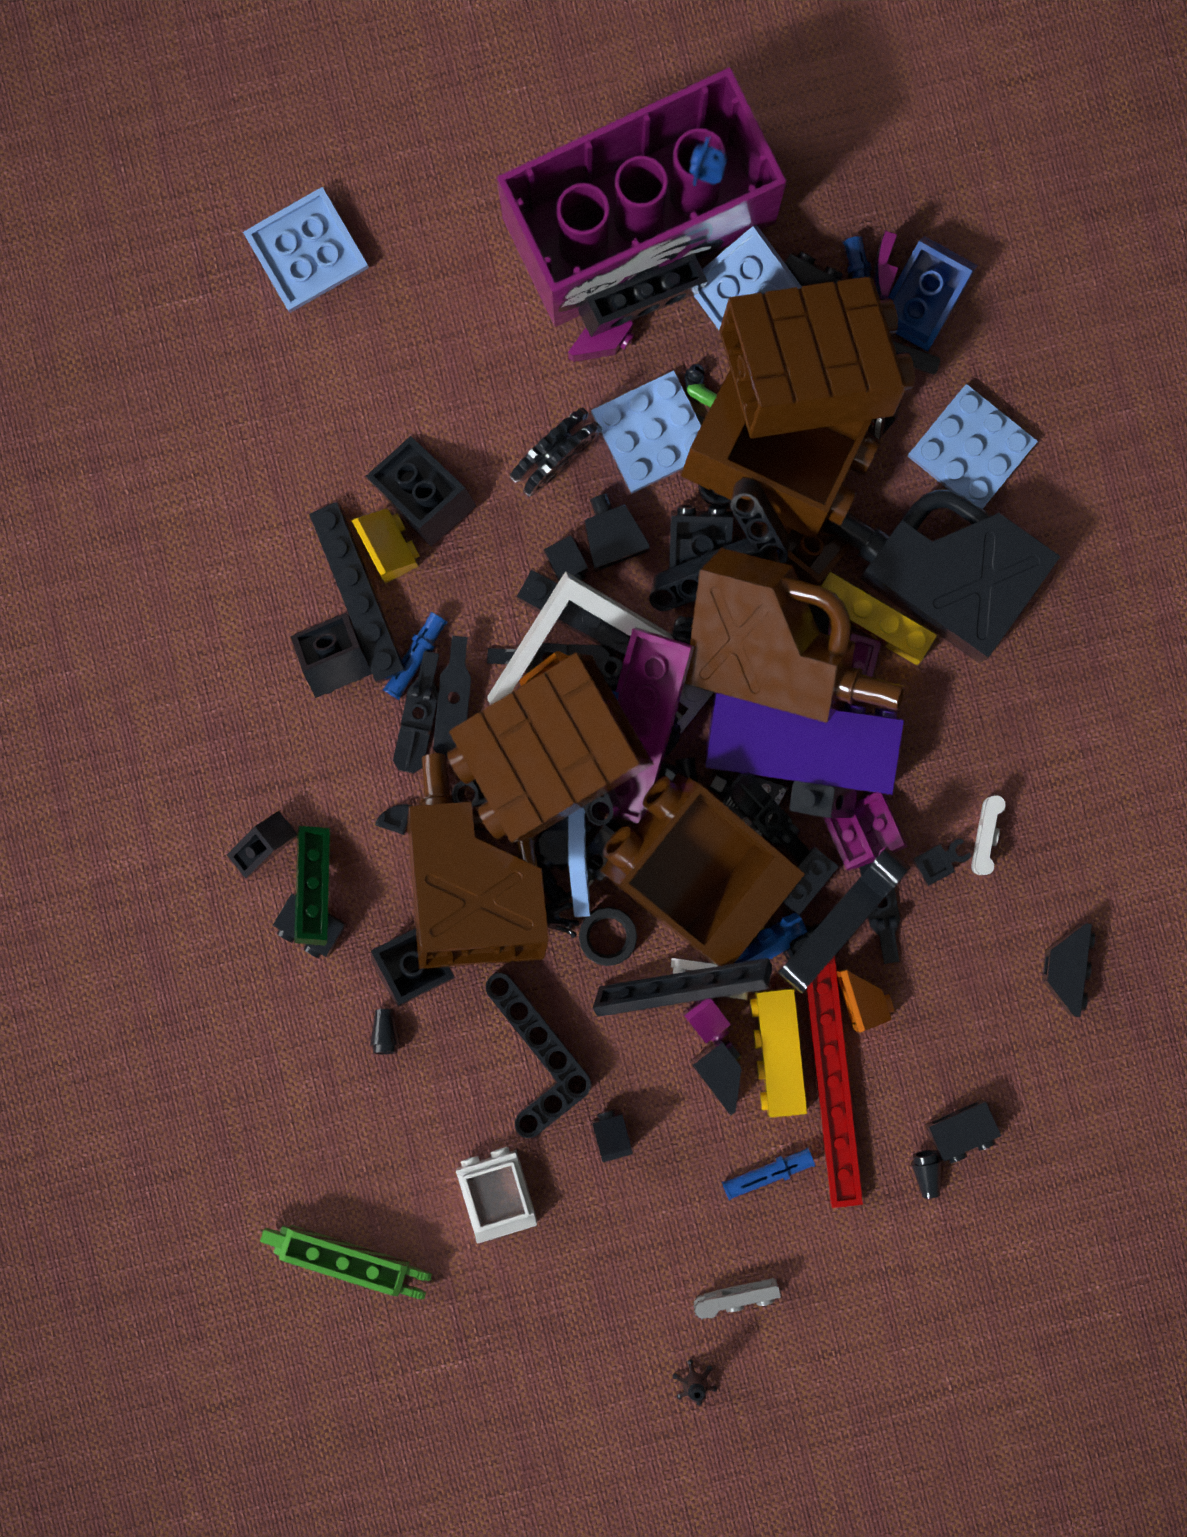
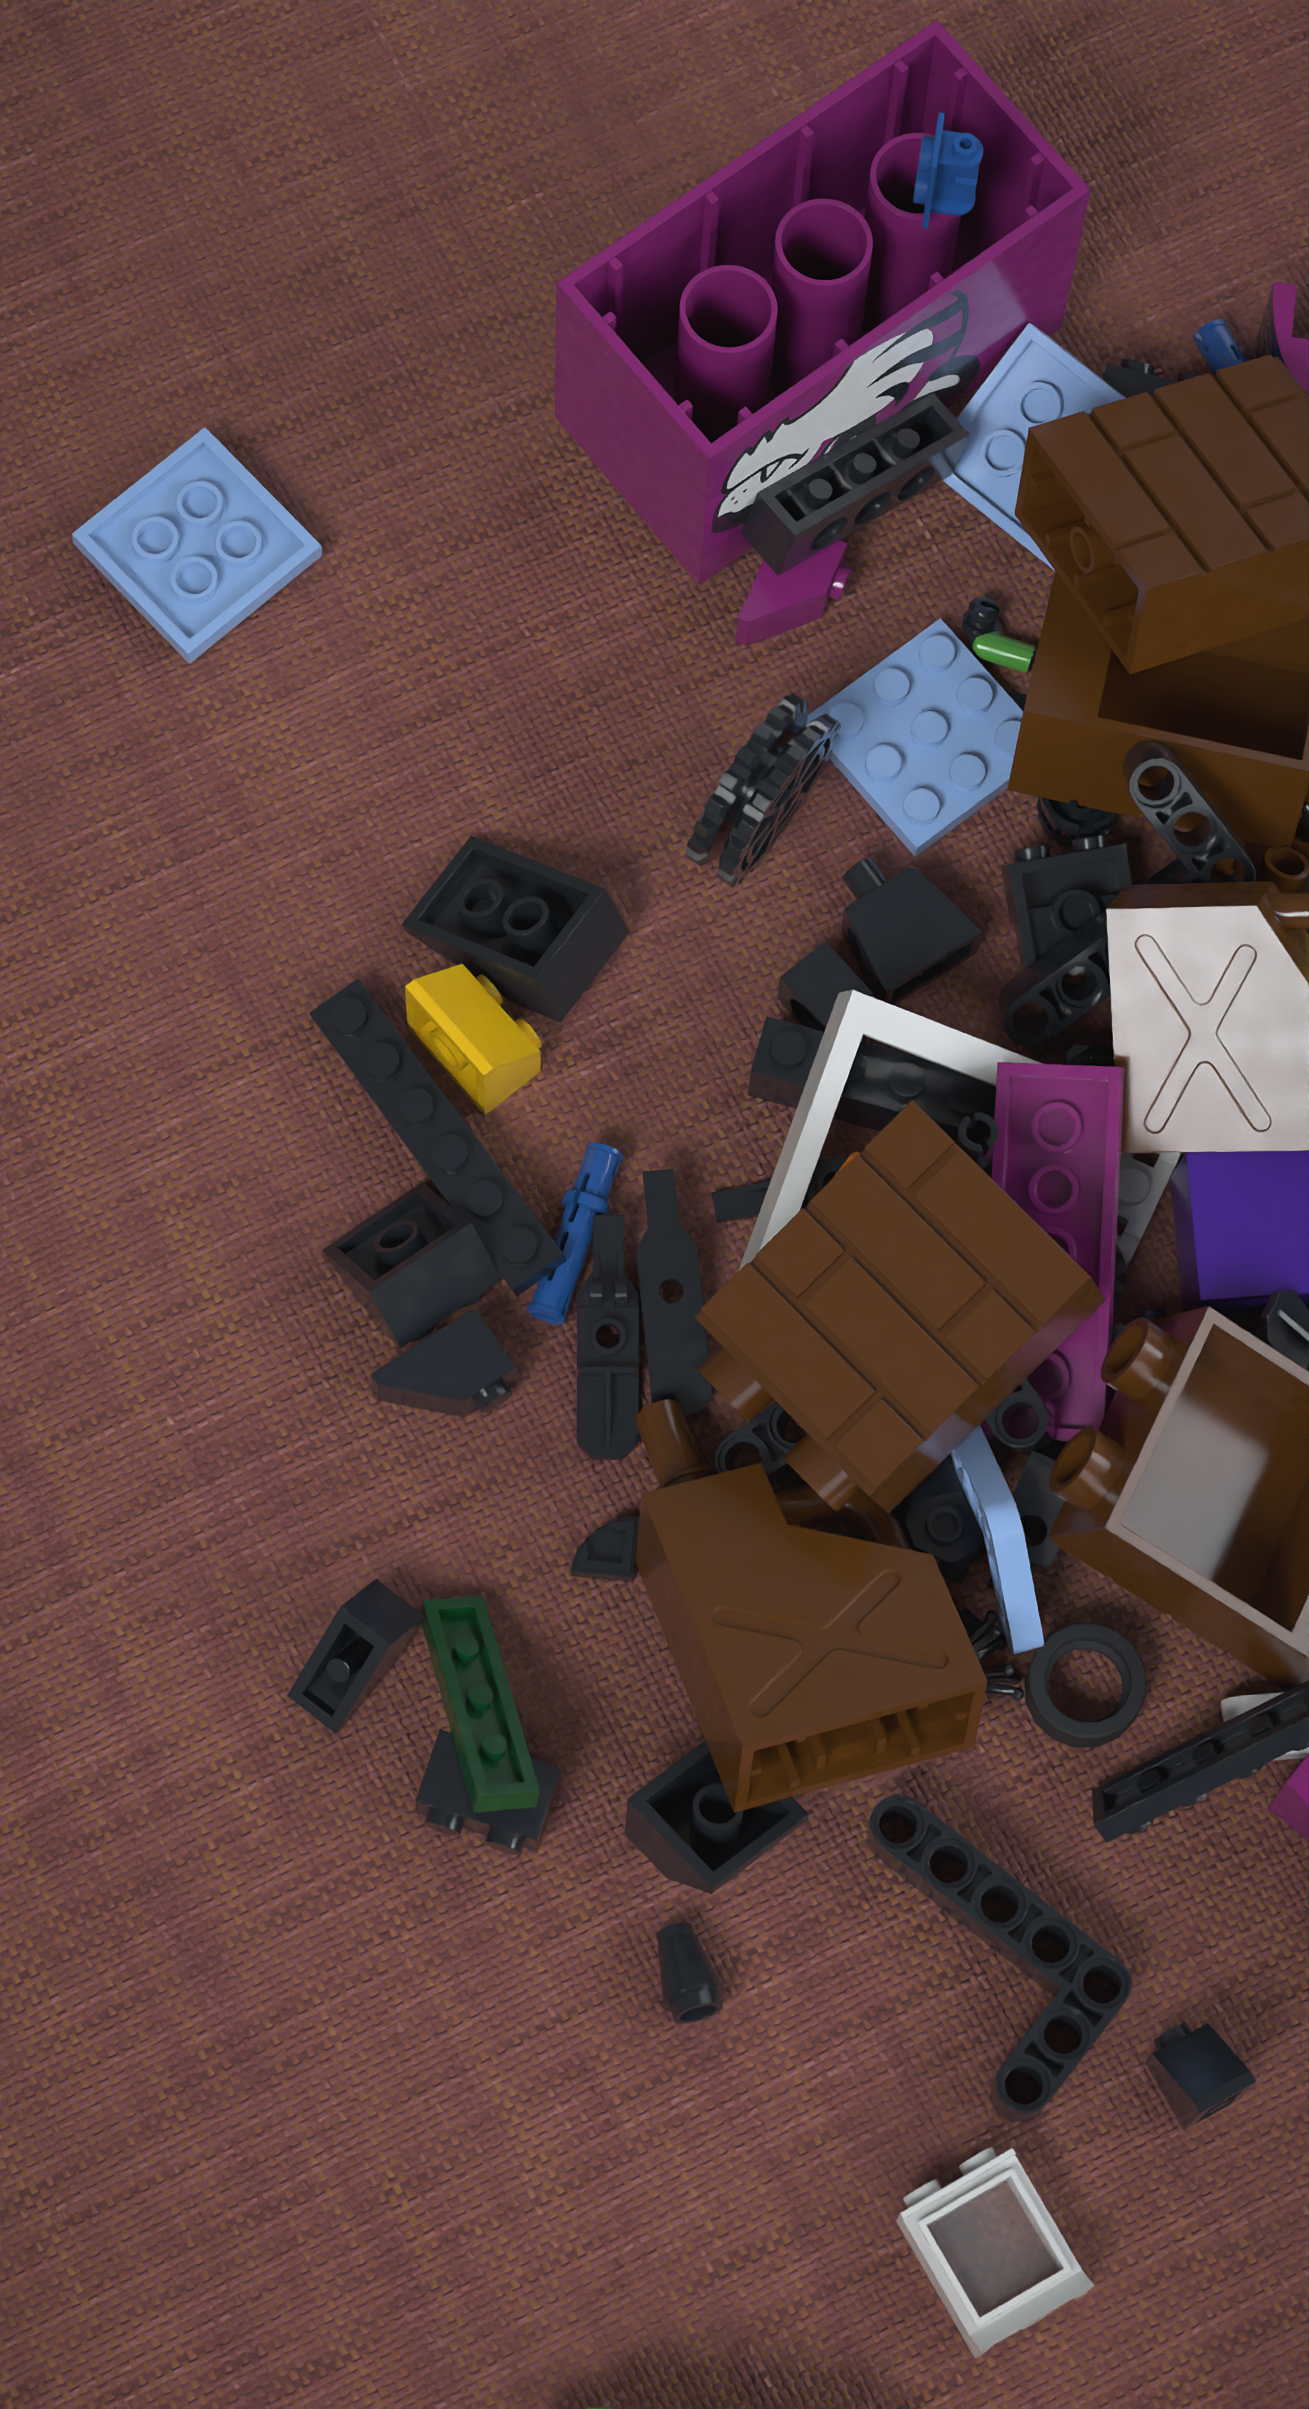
camera: 20 degrees left, 15 degrees down
none -> black slope [371,1308,516,1417]

